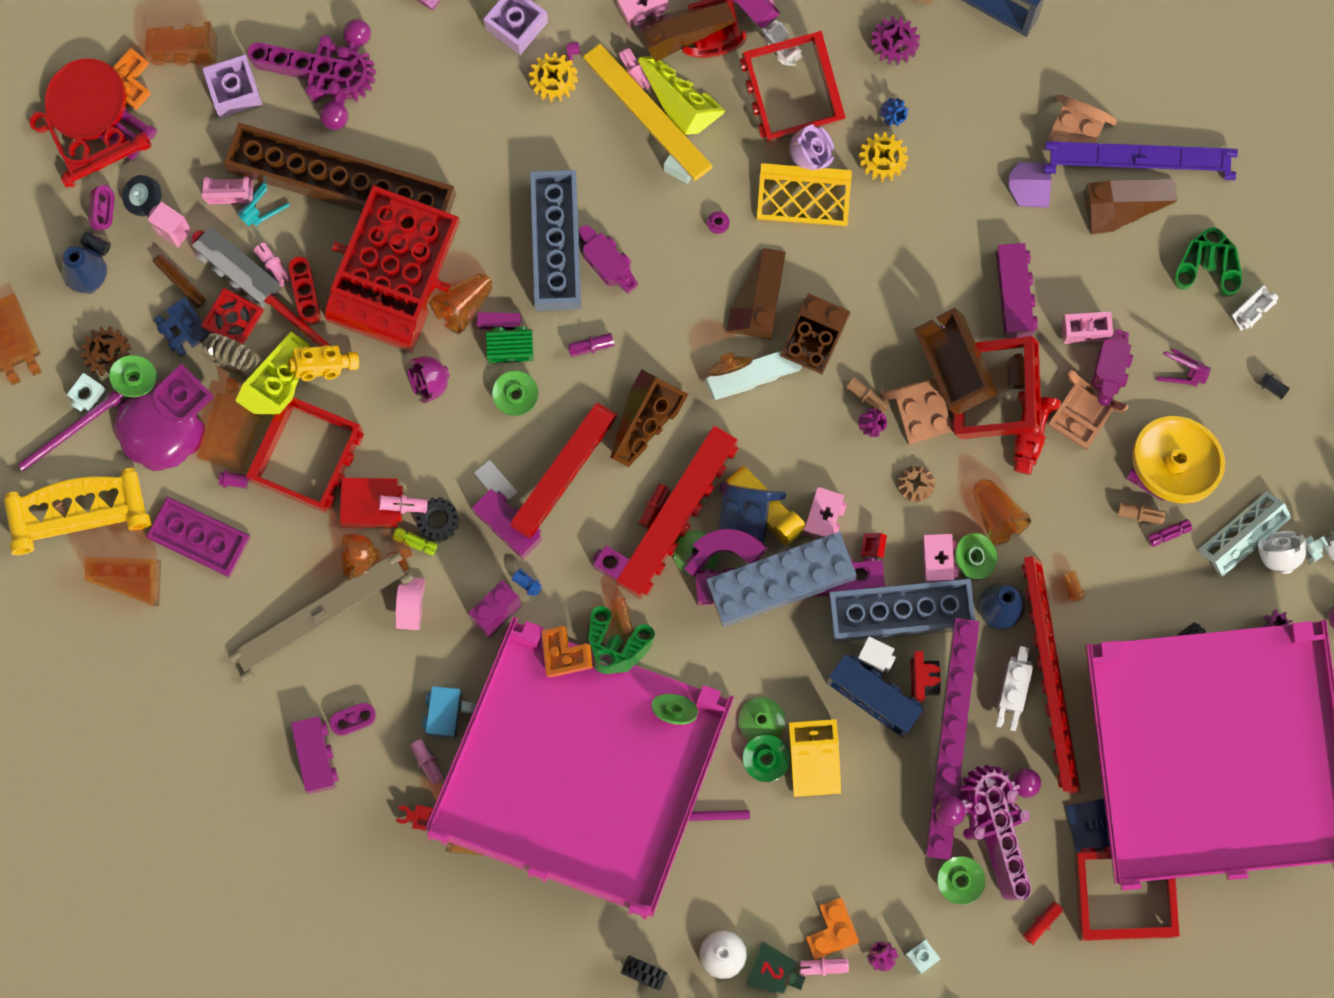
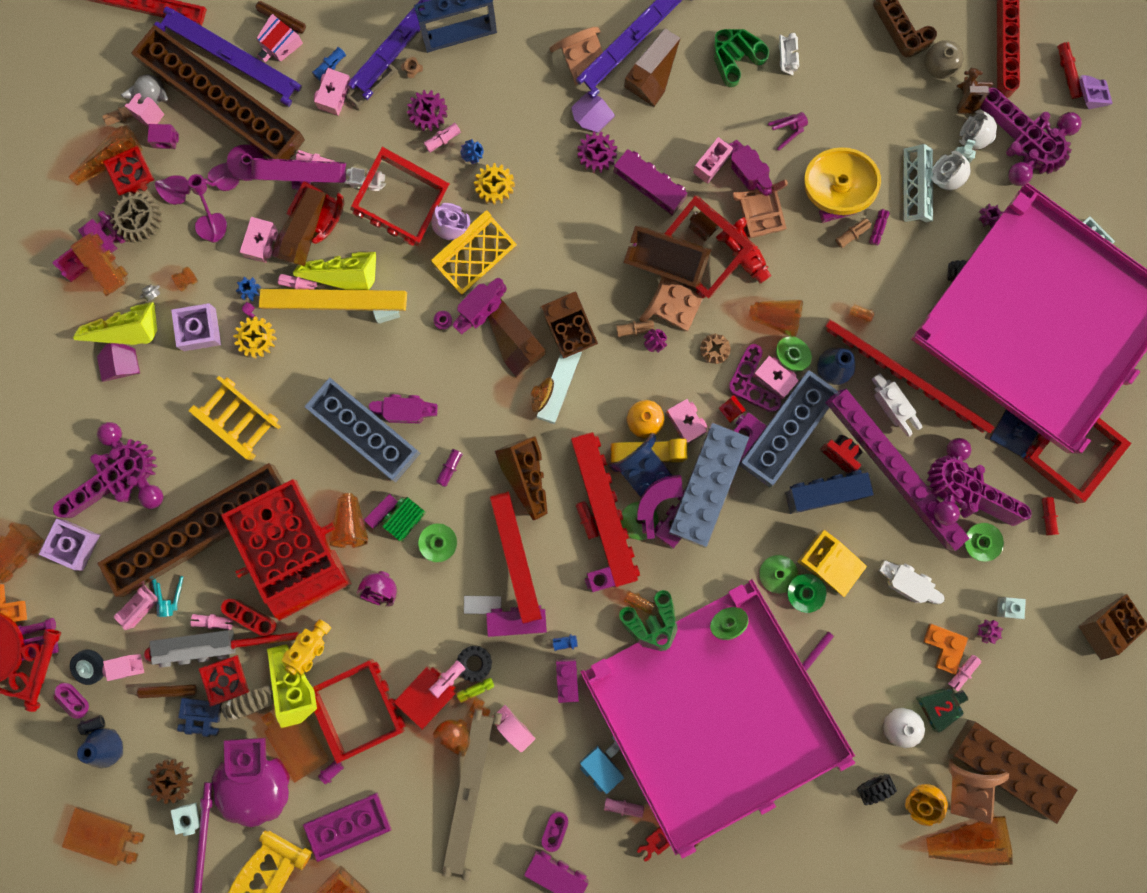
camera: 50 degrees left, 5 degrees up
bright green dish [109,355,156,397] -> none
orange plate [542,626,593,678] -> none
white brick [858,637,896,676] -> none
black pin [1259,373,1290,400] -> none
none -> yellow fence [189,376,281,461]
none -> blue gear [236,277,261,301]
none -> bright pink pin [424,123,461,153]
none -> magenta hinge [452,277,507,335]
none -> magenta gear [577,131,617,173]
none -> light orange cylinder [627,400,665,438]
none -> magenta beam [728,344,781,412]
none -> white hinge [878,561,944,604]

